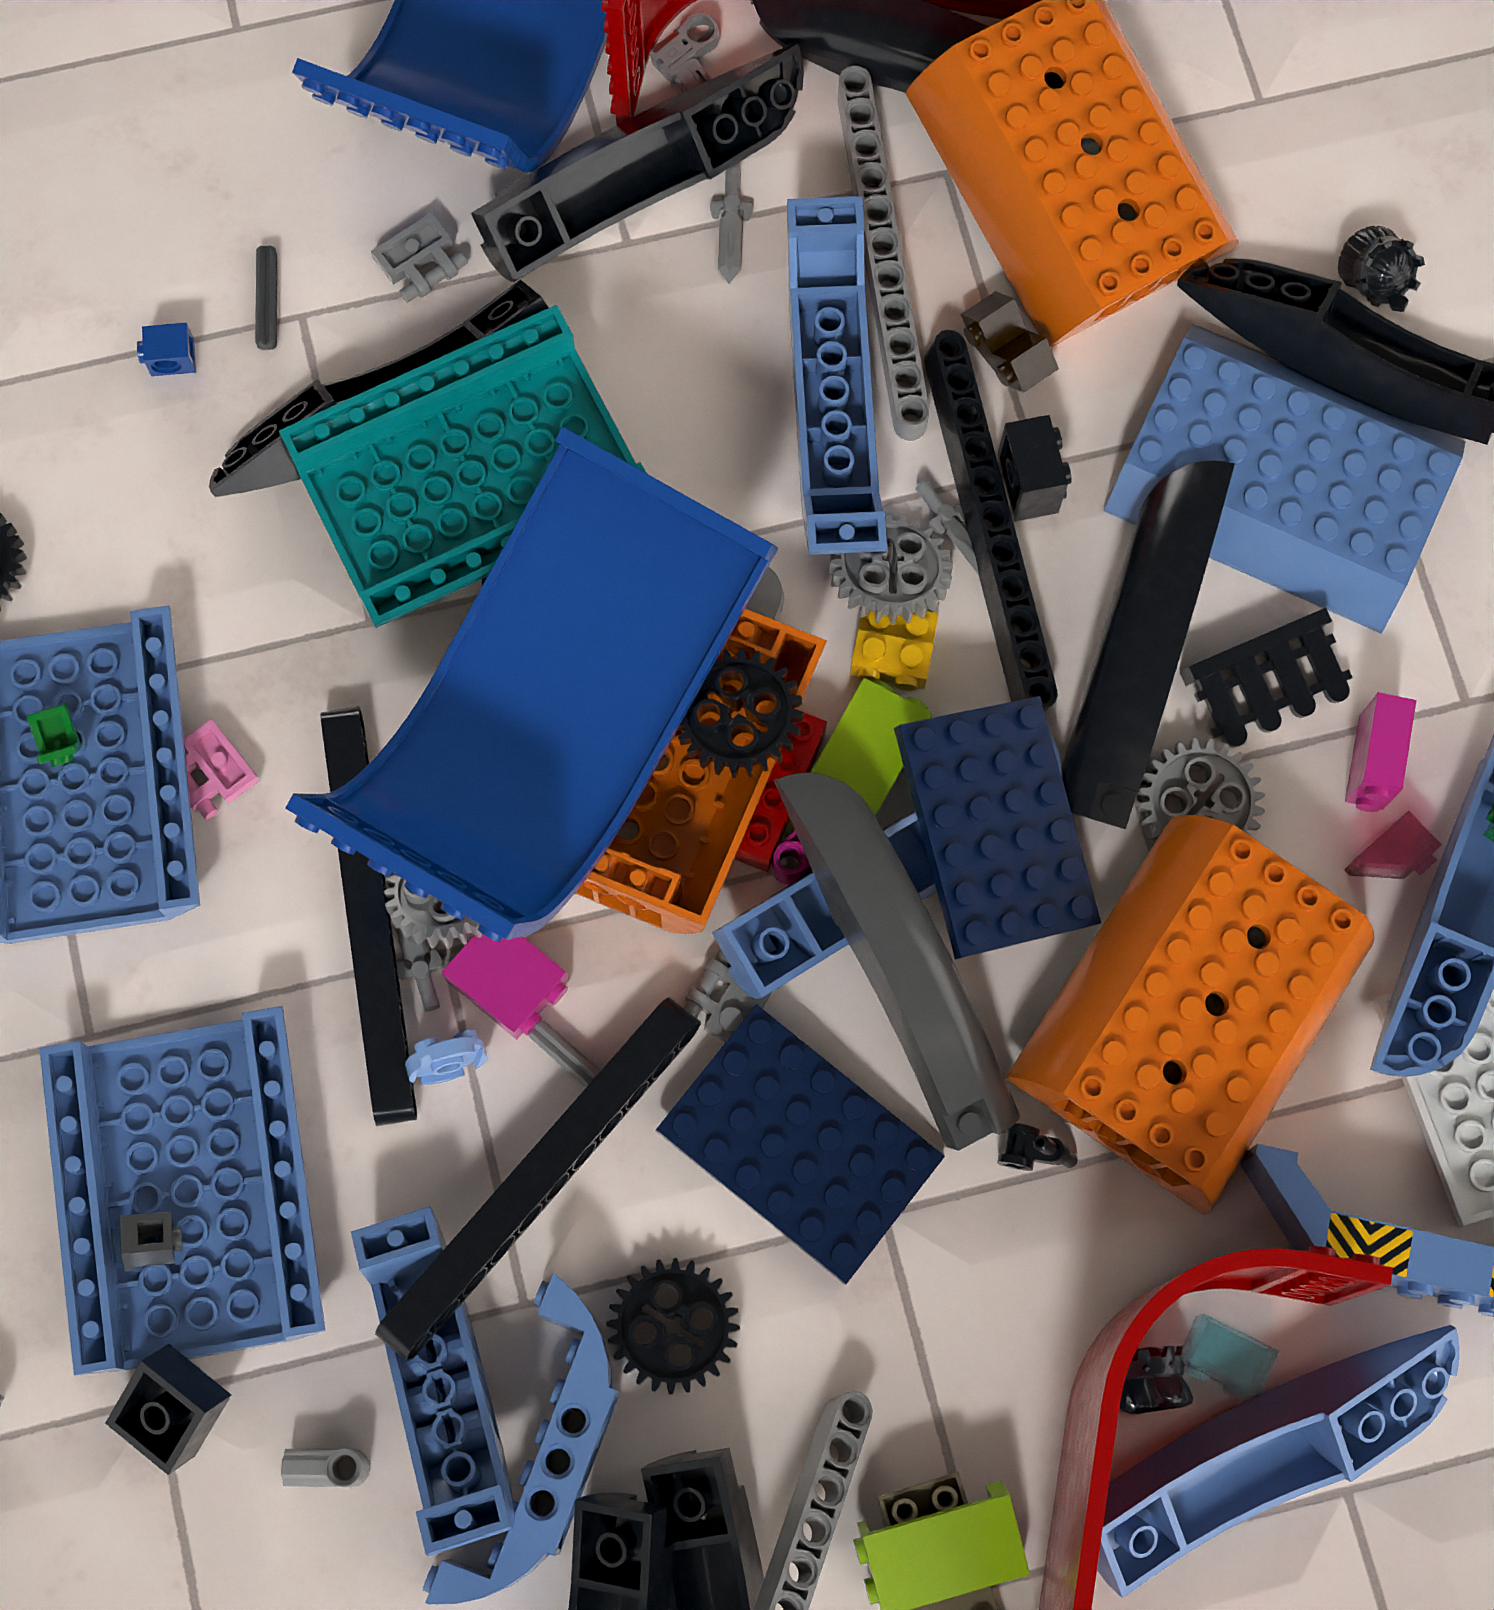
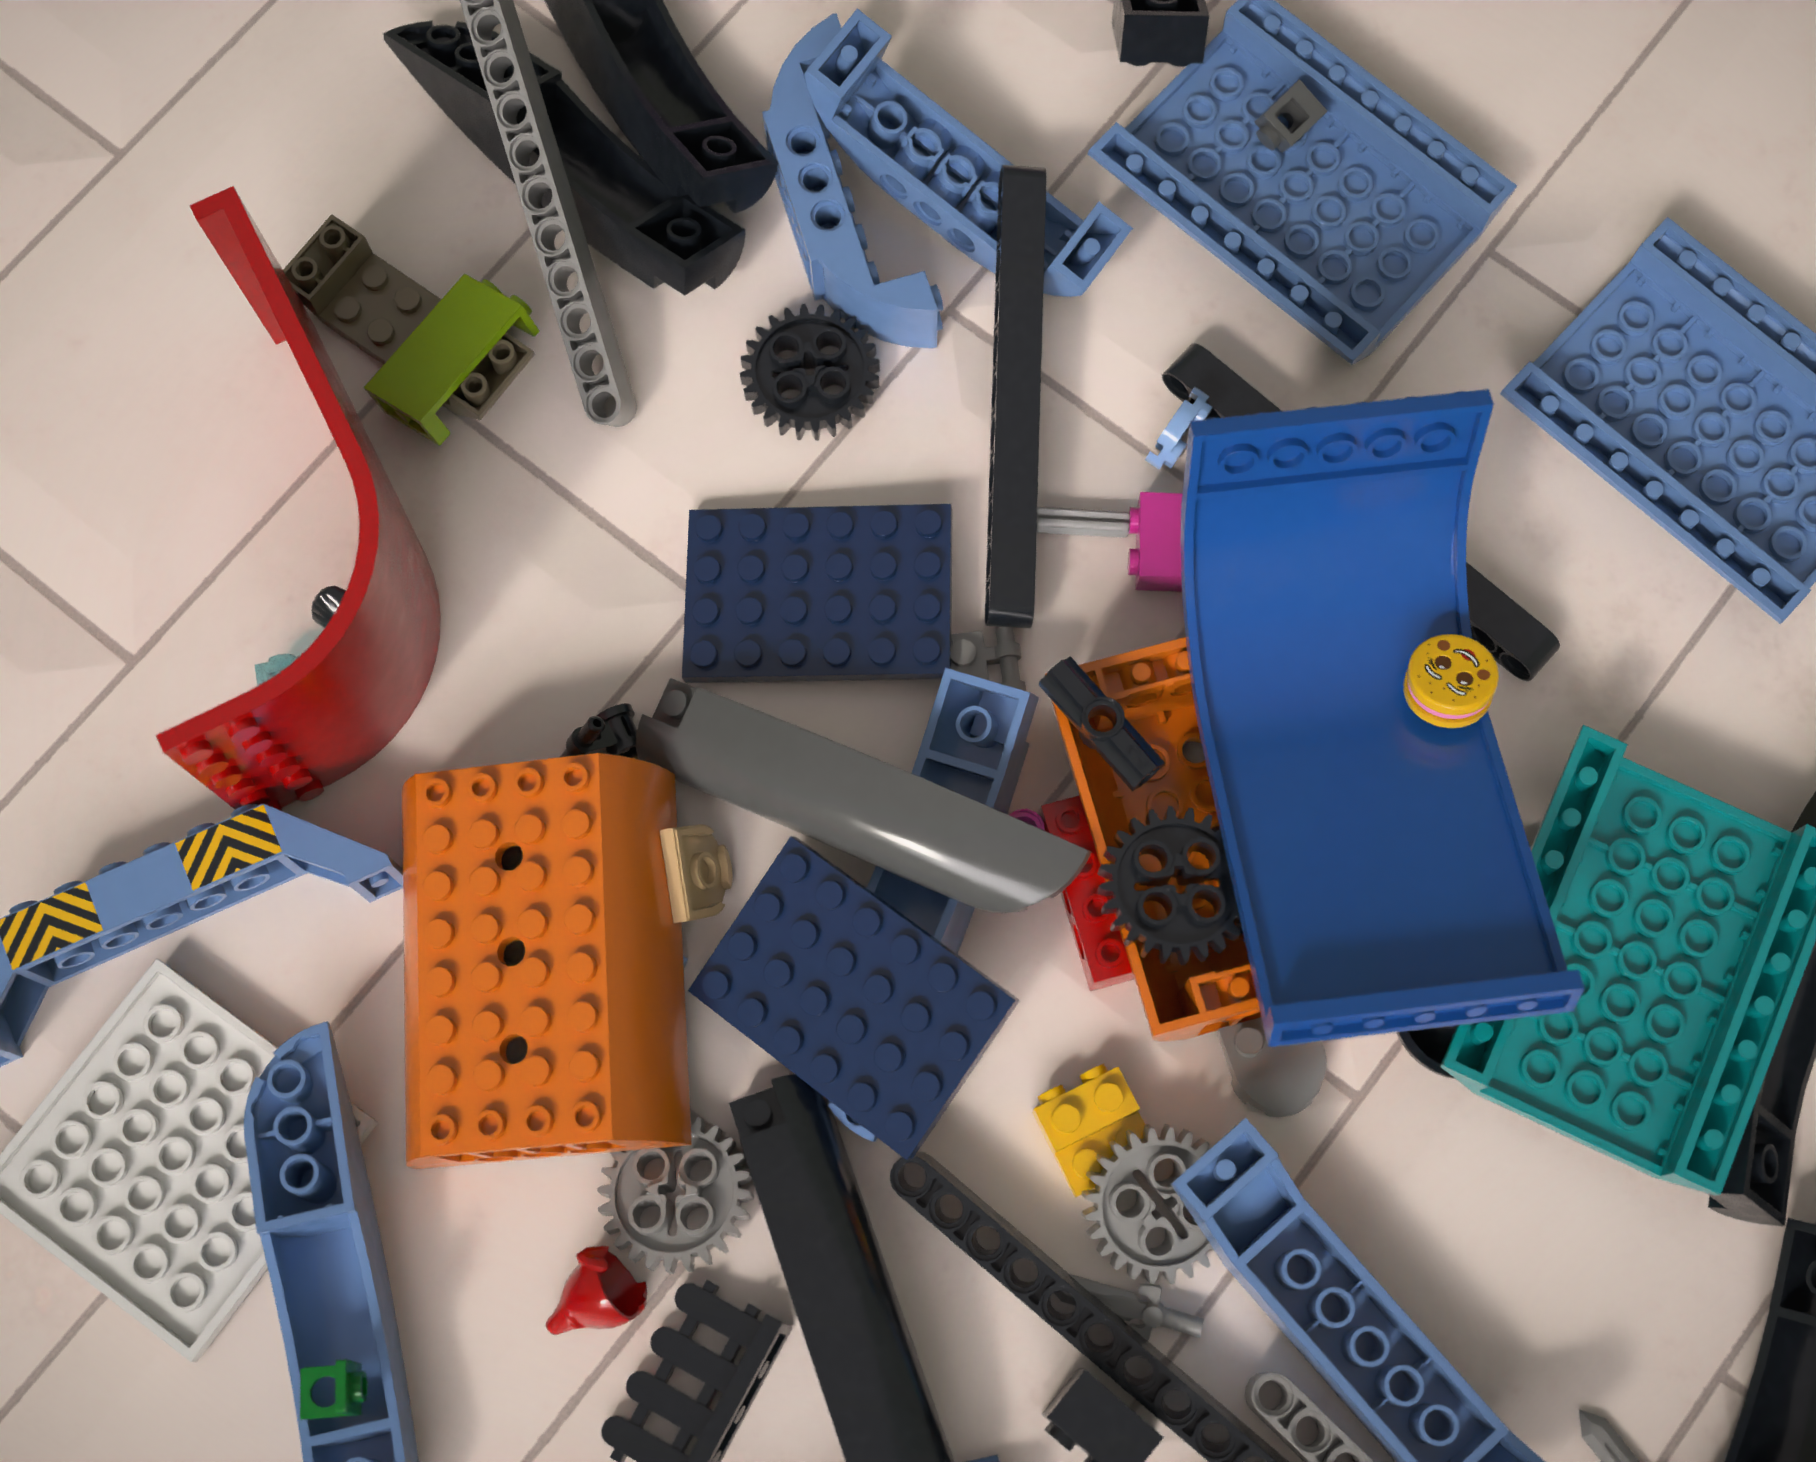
camera: 145 degrees right, 0 degrees up
green bracket [26,703,82,767] -> none
bright pink plate [184,719,260,820] -> none
light grey piece [281,1448,370,1487] -> none
lime panel [810,678,932,817] -> none
medium blue slope [1097,1325,1460,1598] -> none
clear pink slope [1344,811,1442,879] -> none
dark pink brick [1345,692,1417,812] -> none
none -> red hat [545,1246,647,1335]
none -> tan tile [659,824,733,923]
none -> black piece [1039,656,1165,792]
none -> yellow head [1403,634,1499,728]

